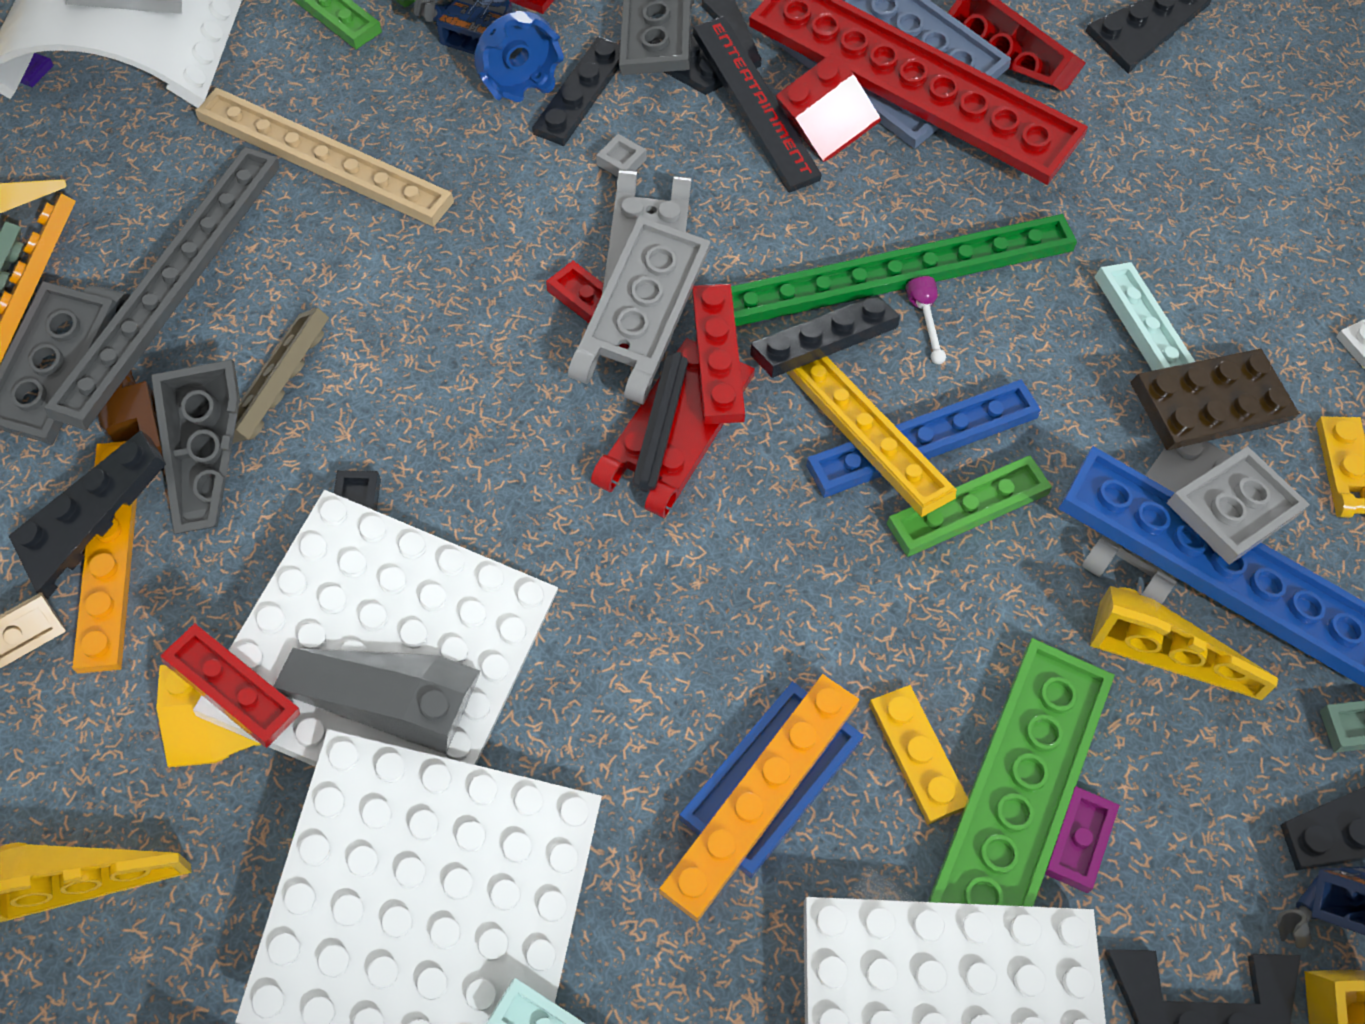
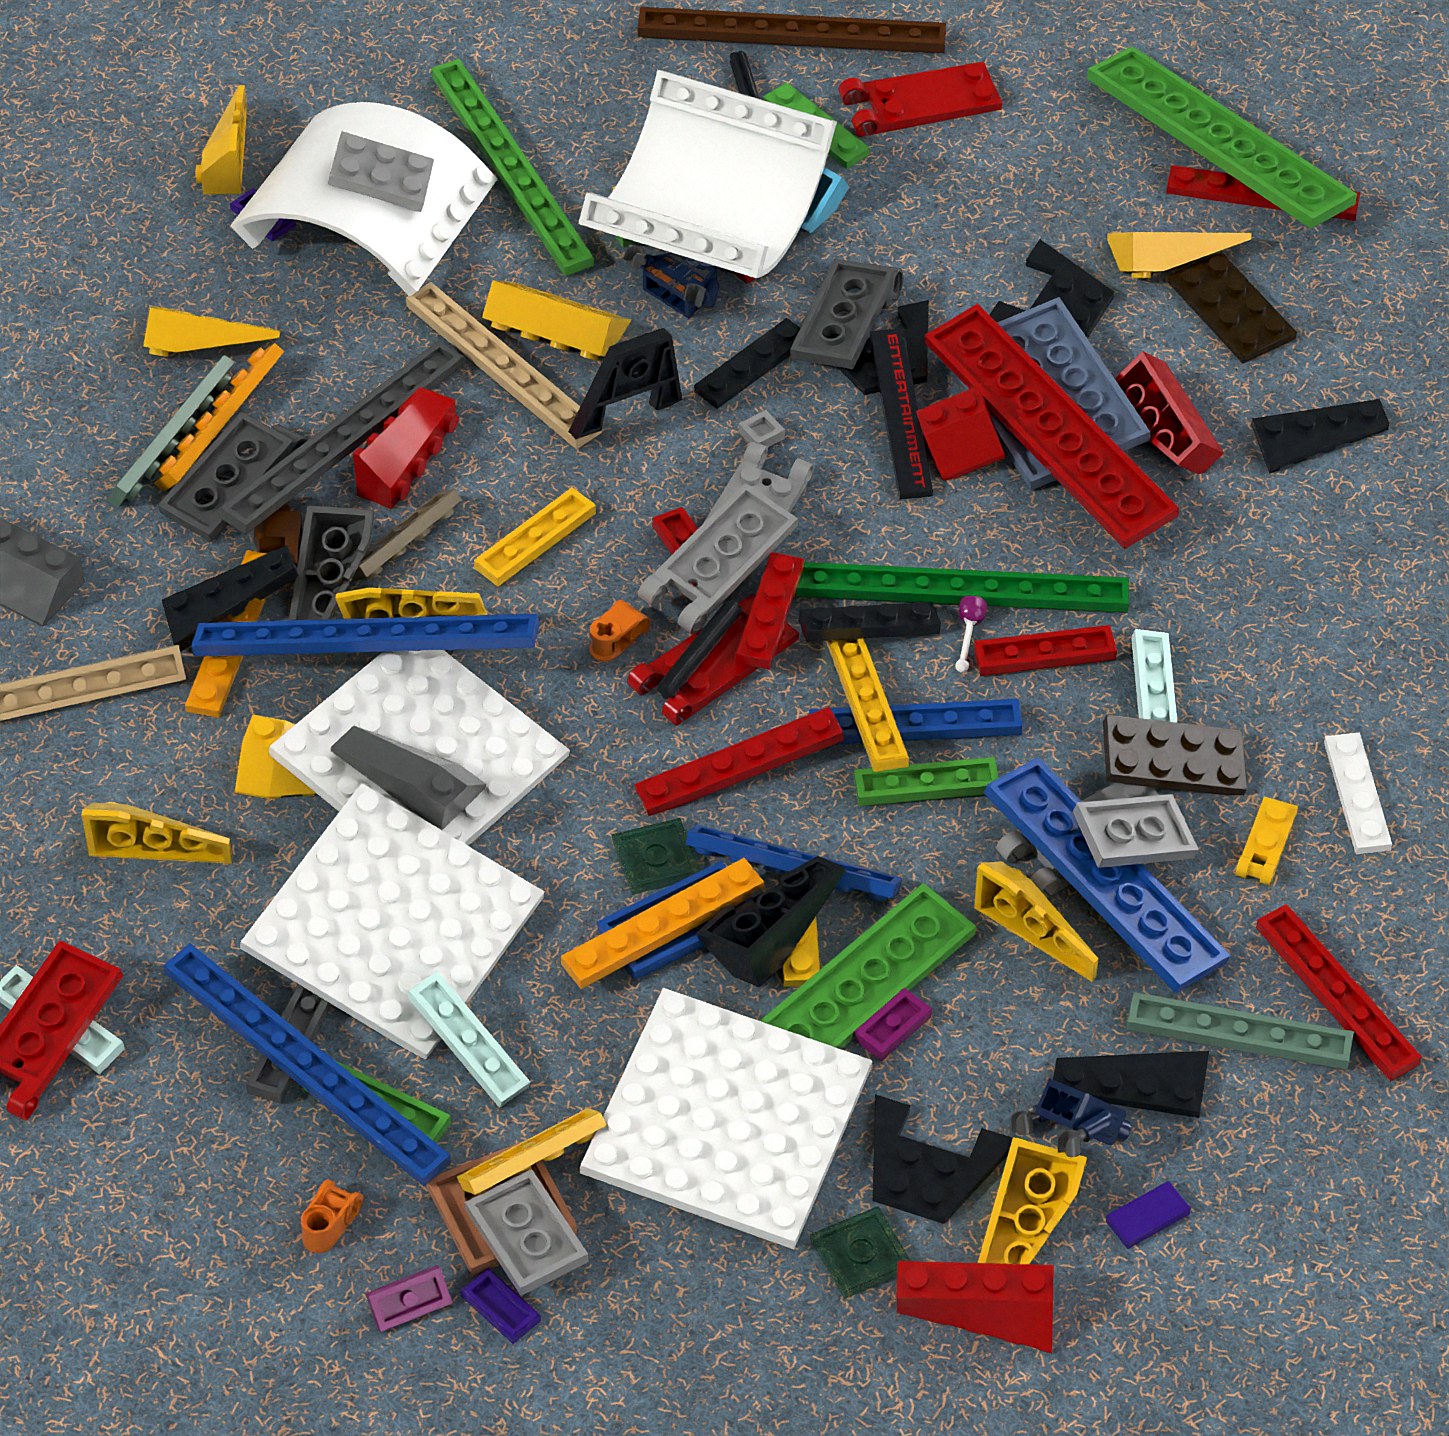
camera: 20 degrees right, 10 degrees down
red plate [160,623,300,749] -> none
blue plate [474,11,564,102] -> none
none -> blue plate [191,614,540,657]
none -> yellow wedge [335,588,488,619]
none -> red wedge [353,387,459,509]
none -> yellow plate [474,487,596,587]
none -> yellow slope [482,280,632,361]
none -> black wing [568,328,683,440]
none -> orange piece [589,600,651,662]
none -> clear green tile [612,818,700,895]
none -> red plate [634,707,844,816]
none -> blue plate [685,824,902,901]
none -> black wedge [696,856,846,987]
none -> red plate [974,625,1117,676]

